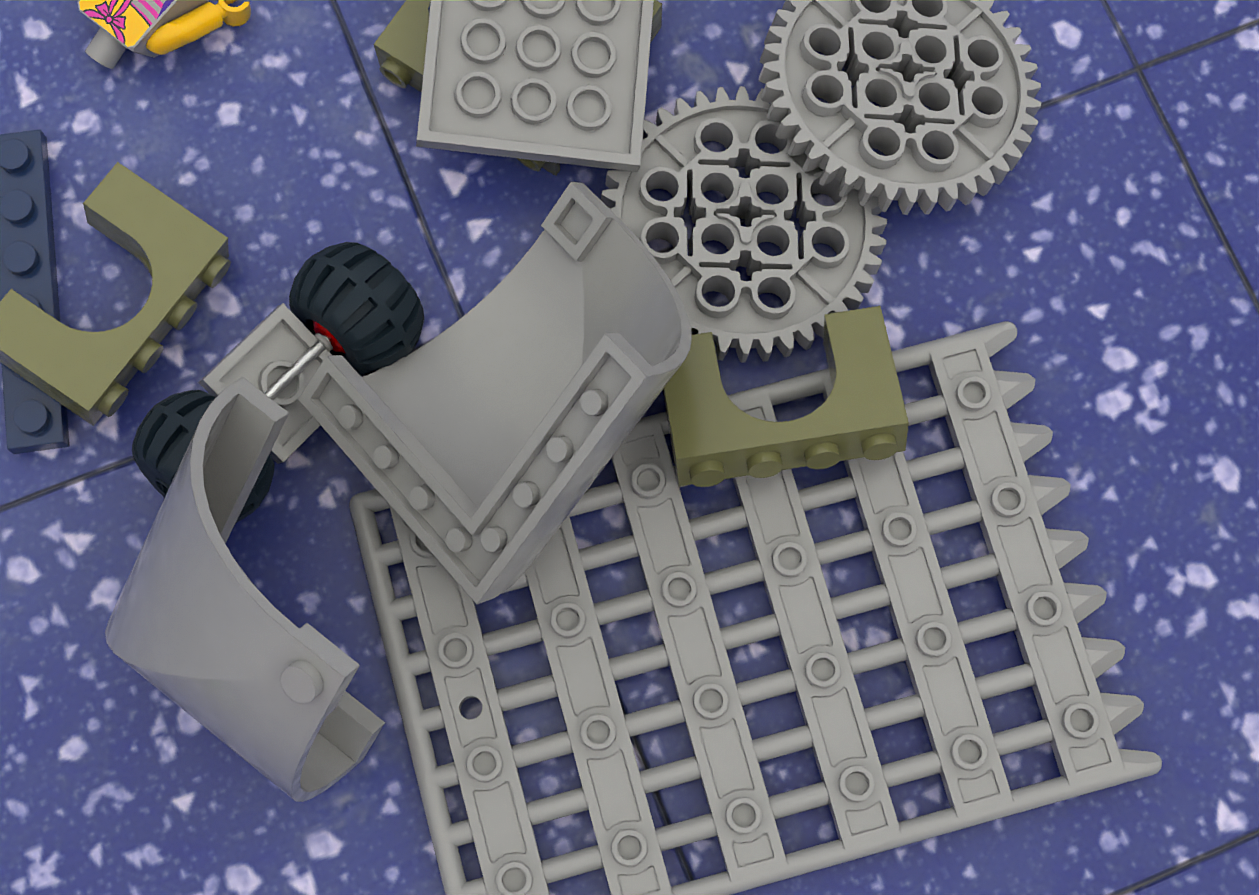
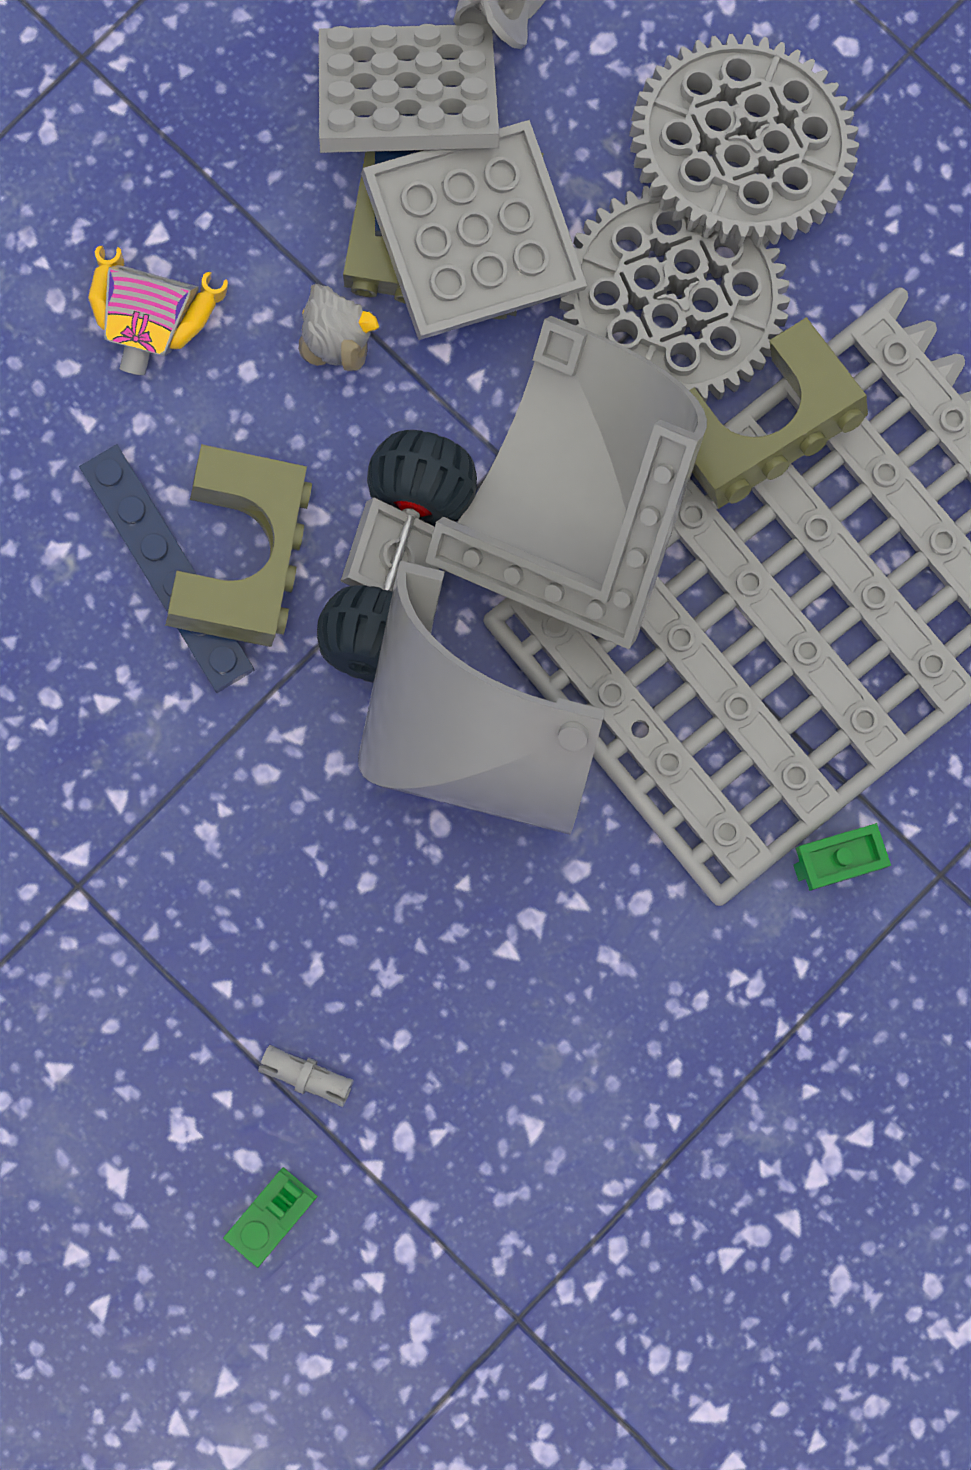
camera: 30 degrees left, 5 degrees up
none -> light grey hair [298,283,379,371]

